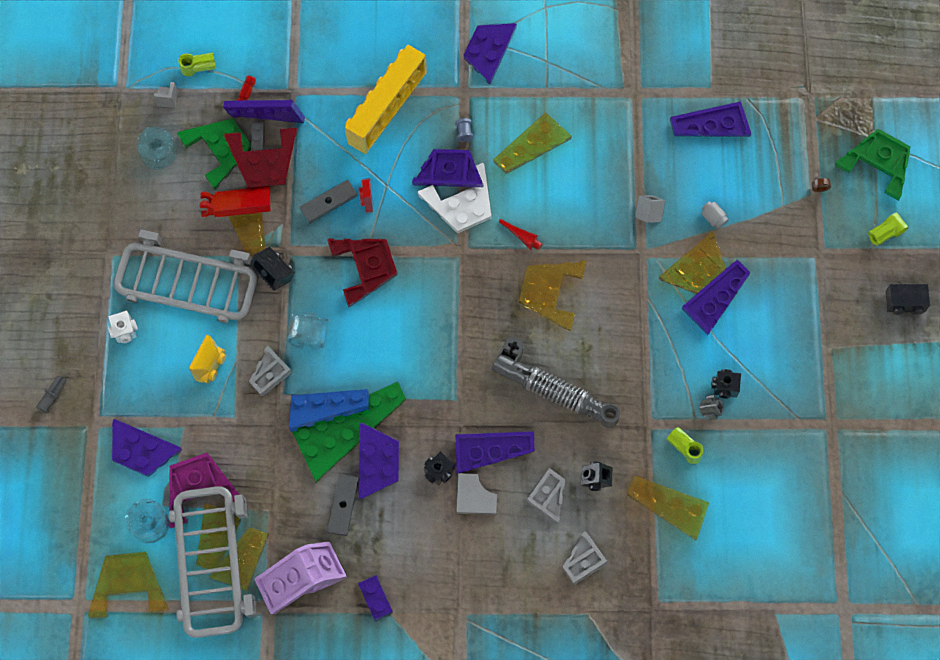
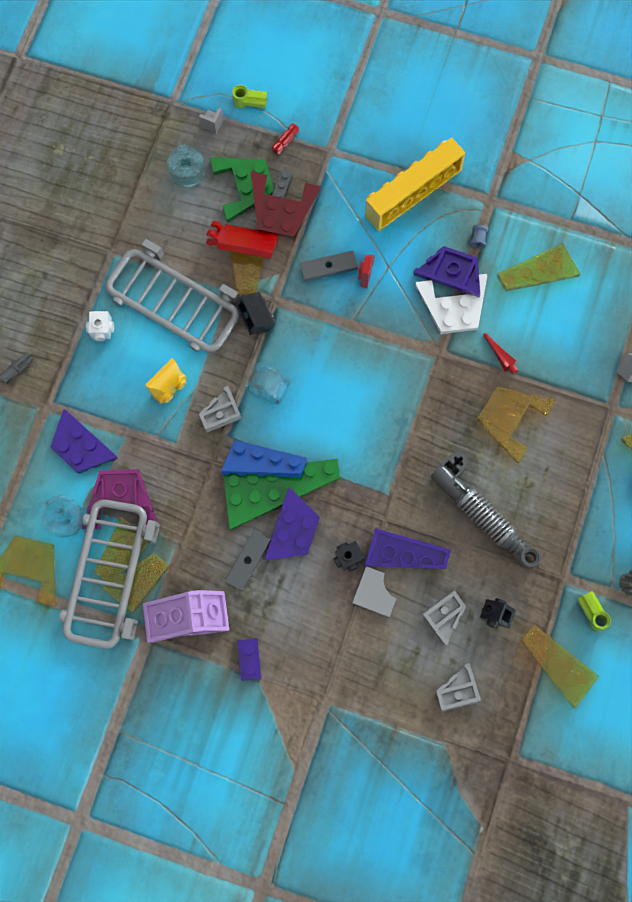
camera: 20 degrees right, 5 degrees up
dark purple wing [223,100,305,123] -> none
dark red wing [327,238,398,307] -> none
dark purple wing [464,23,517,85] -> none

